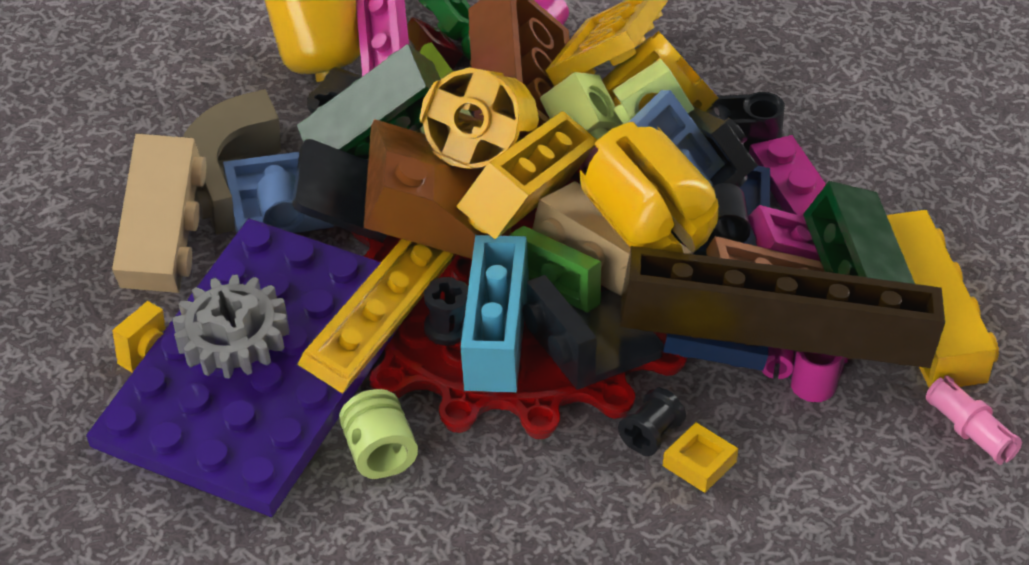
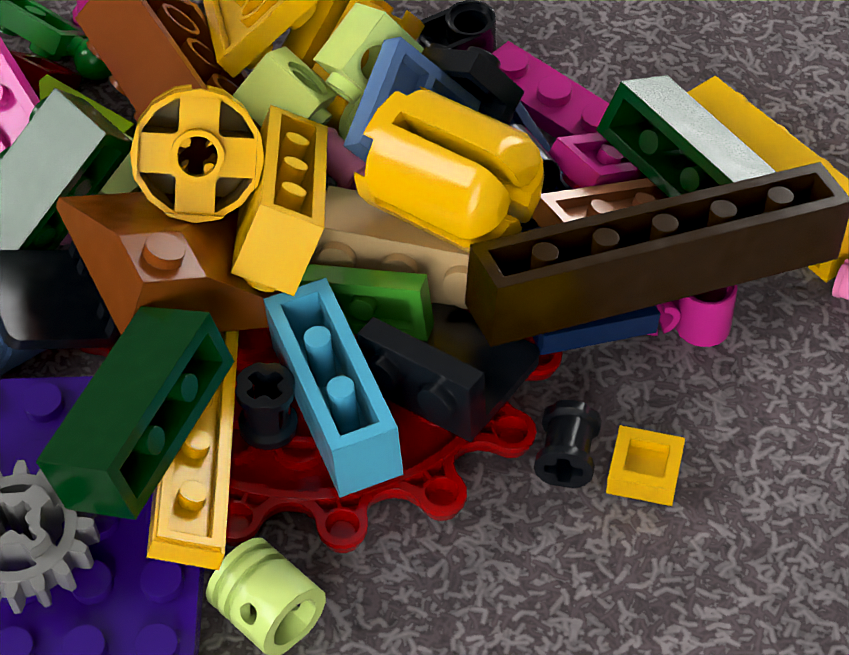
camera: 25 degrees left, 5 degrees up
none -> dark green brick [36,306,235,520]

